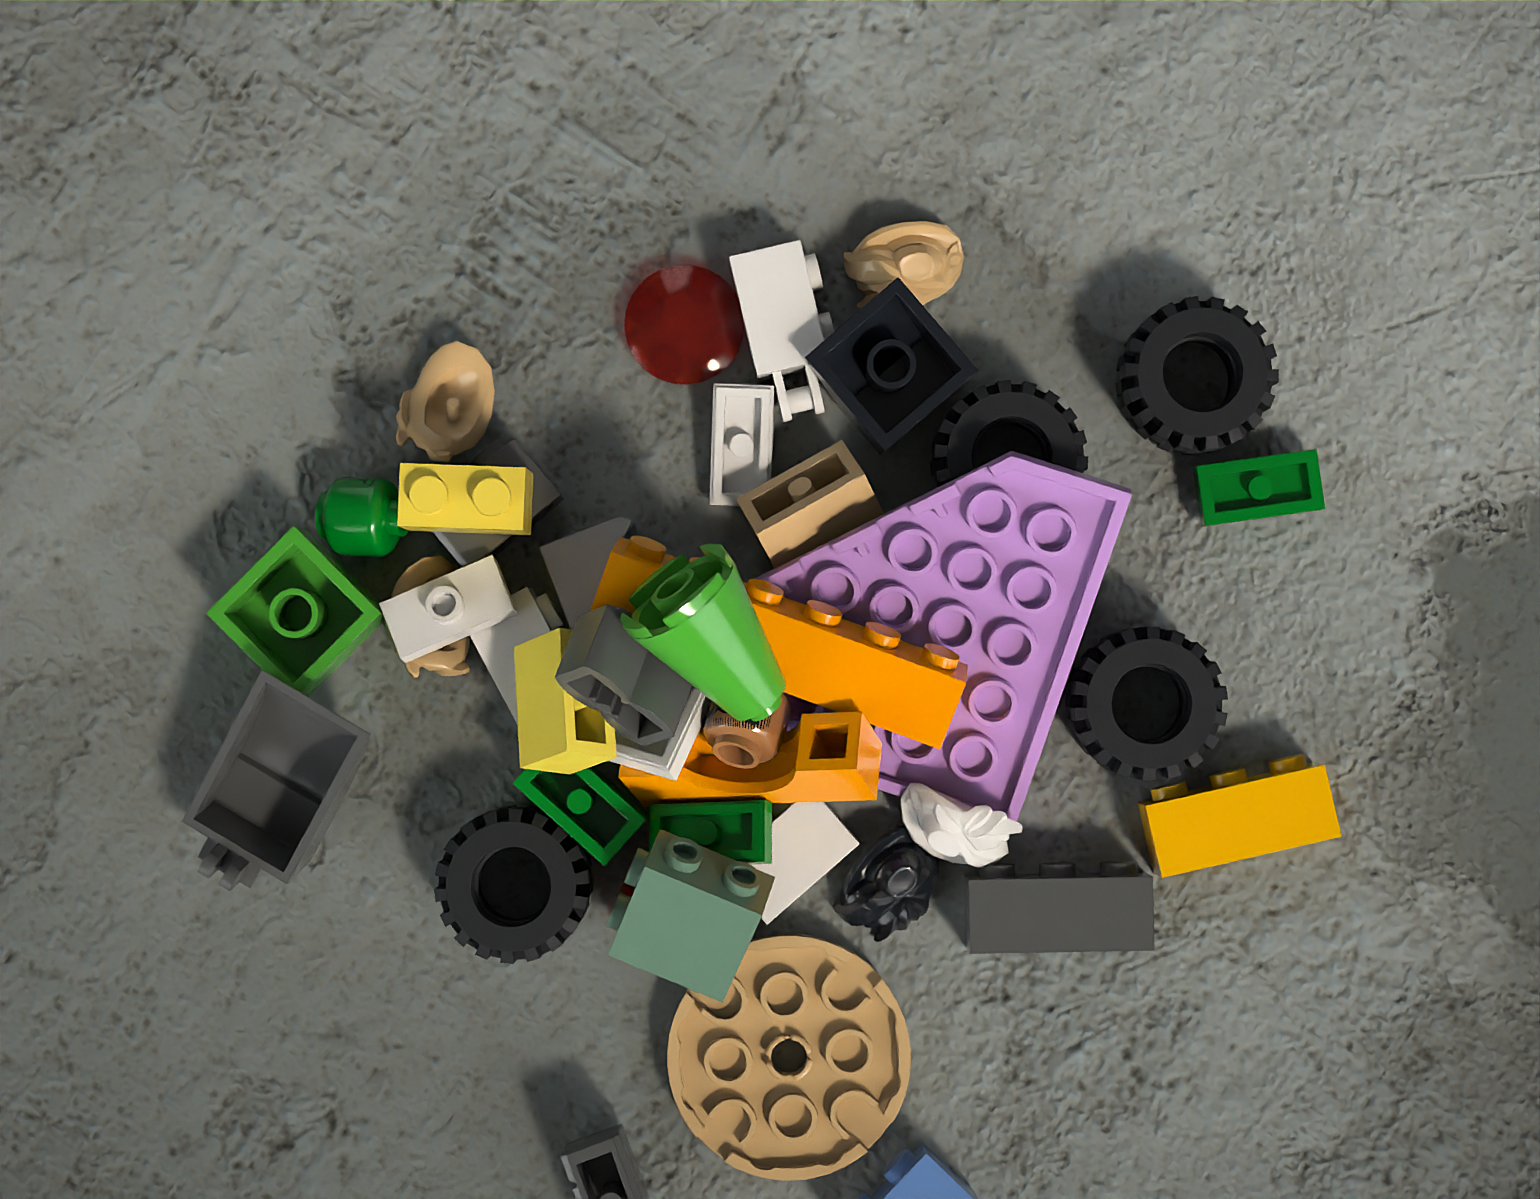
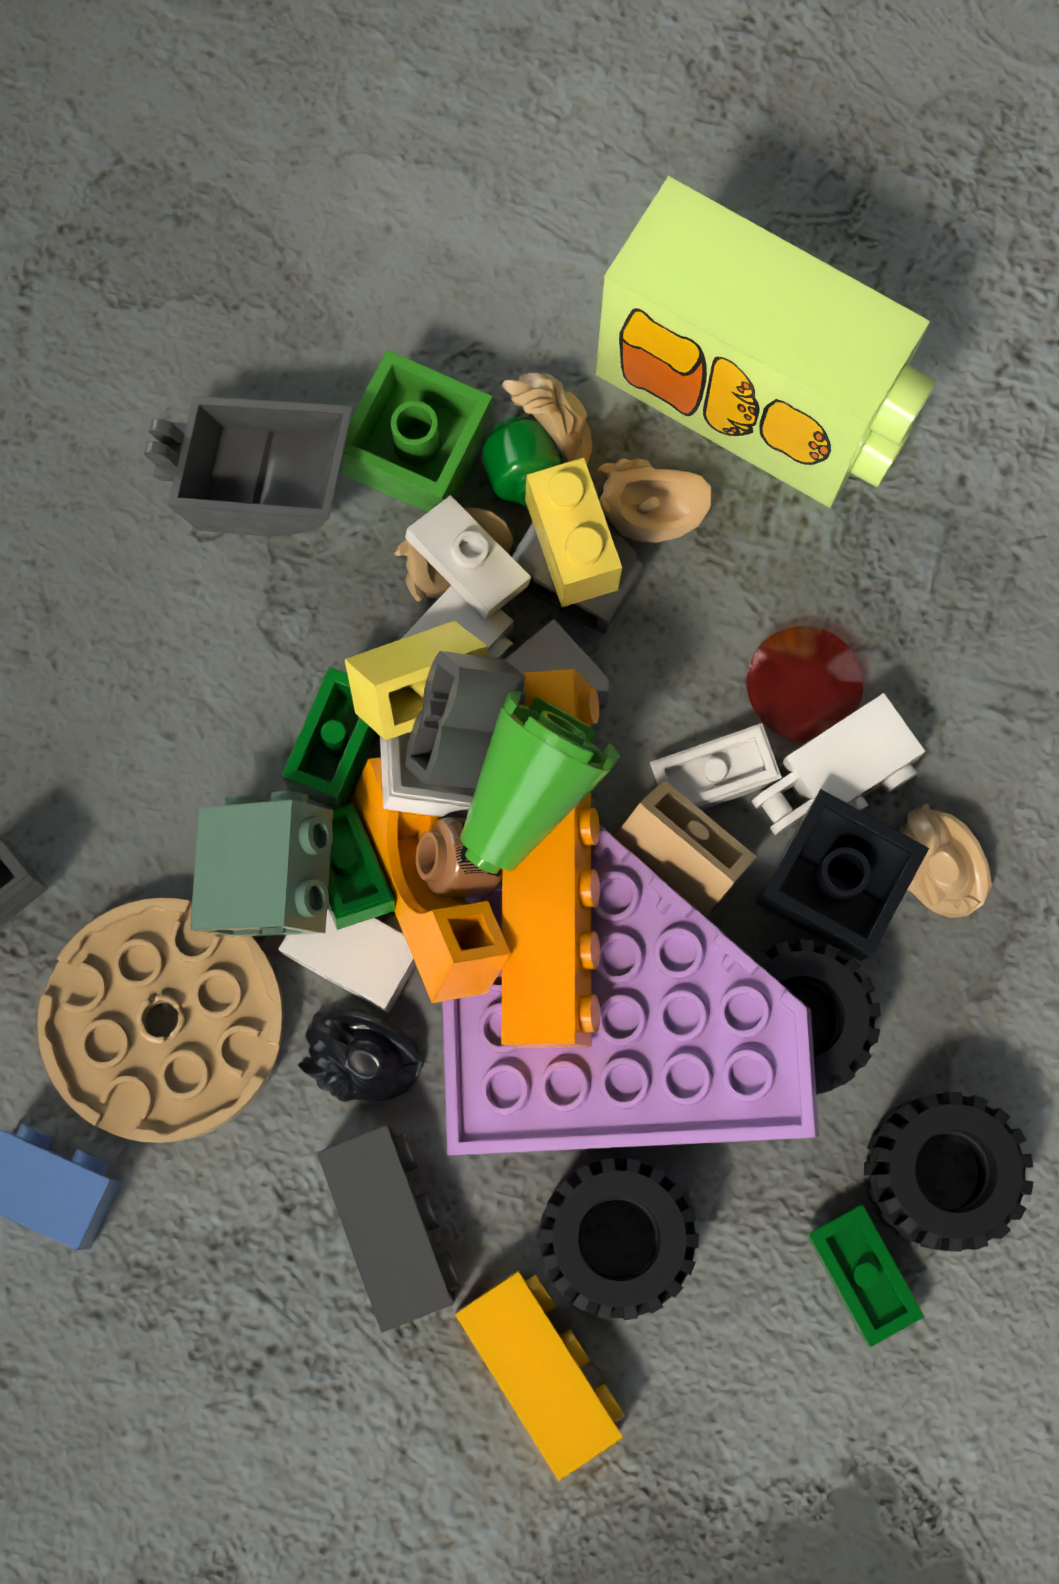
camera: 65 degrees right, 10 degrees down
black tyre [434,805,594,964] -> none
white hat [901,783,1022,868] -> none
none -> tan hat [501,373,593,465]
none -> yellowish green brick [595,176,937,508]

